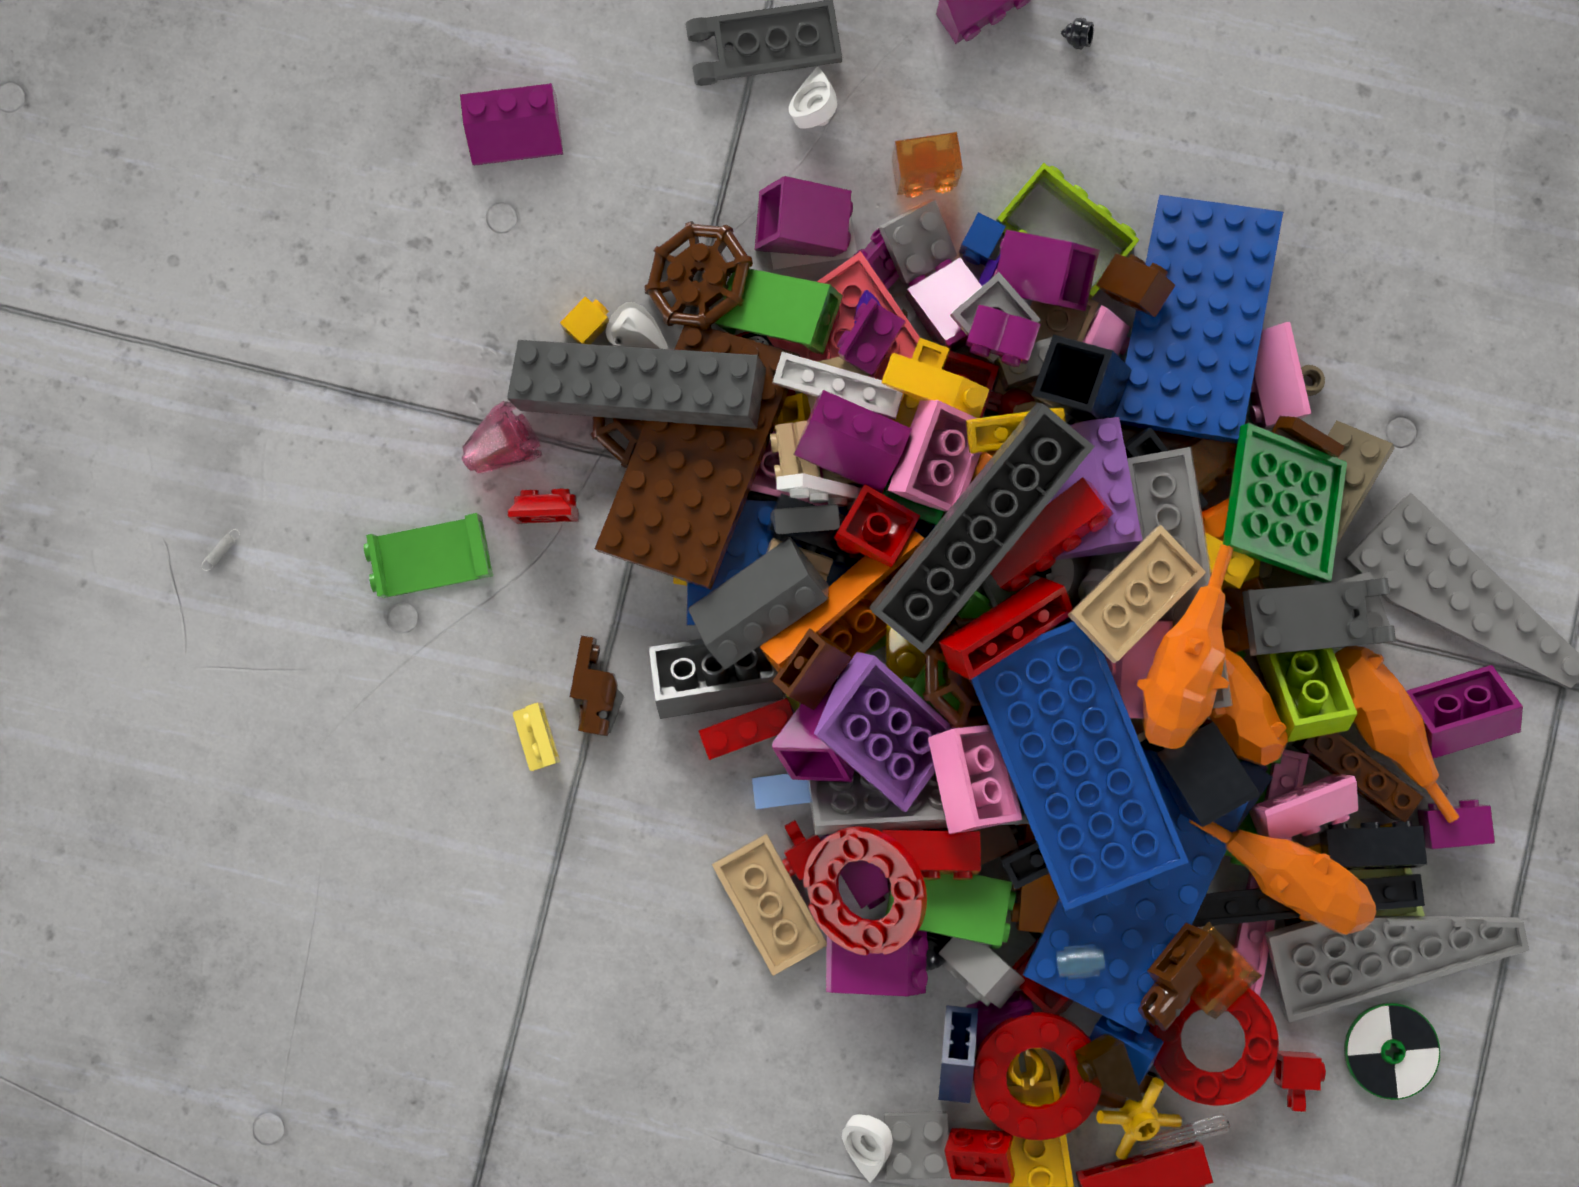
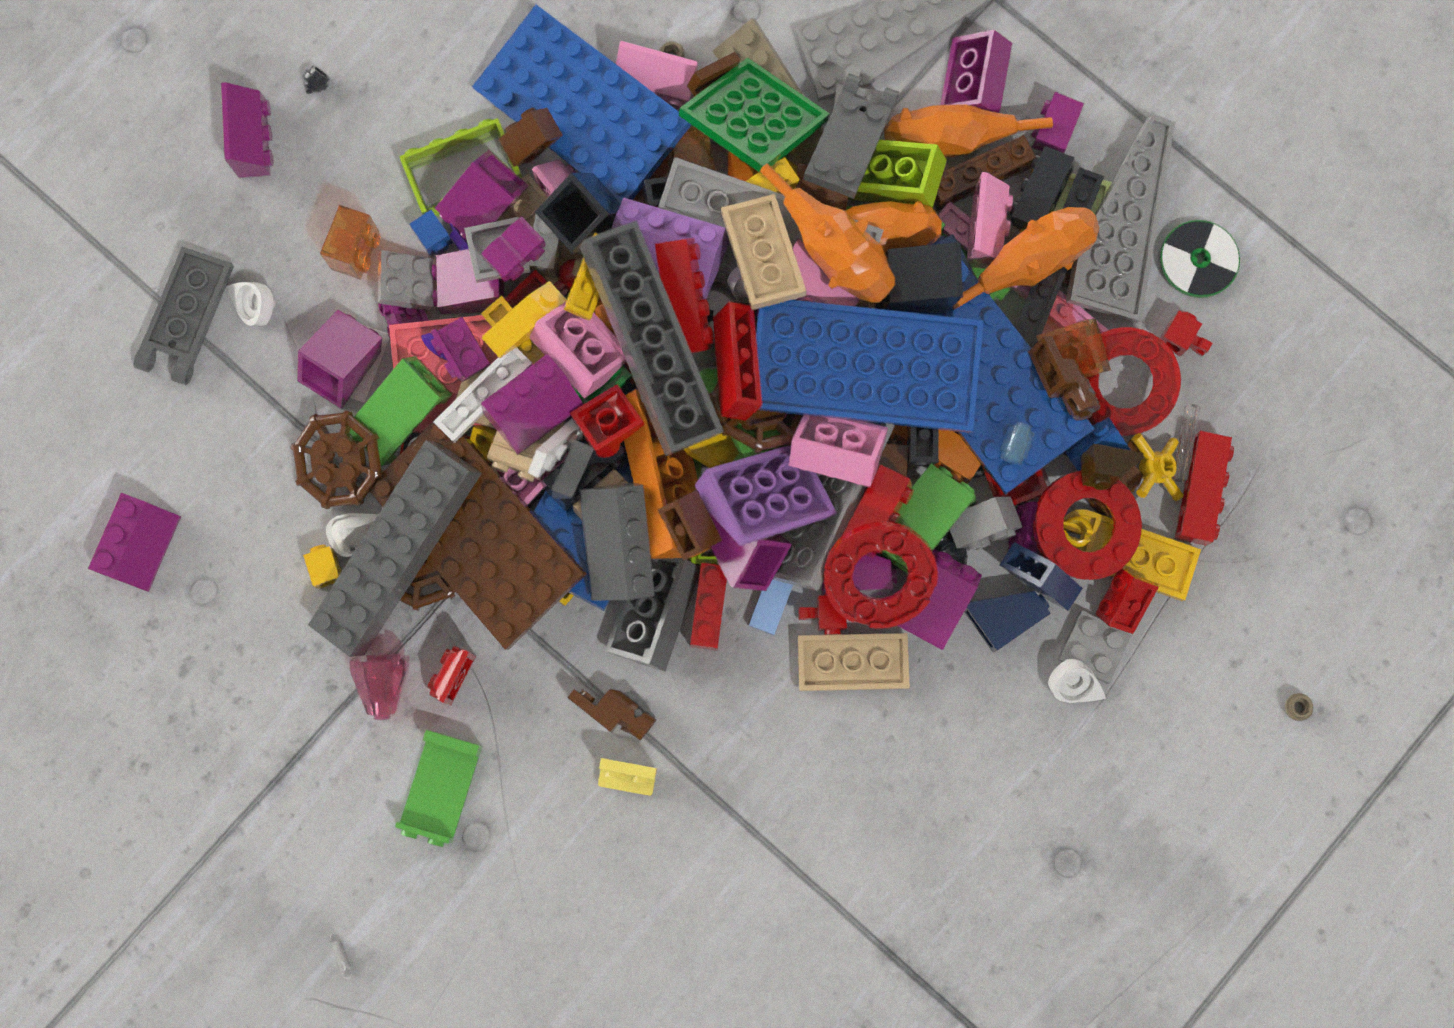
camera: 65 degrees left, 5 degrees down
none -> dark blue slope [964,591,1051,653]

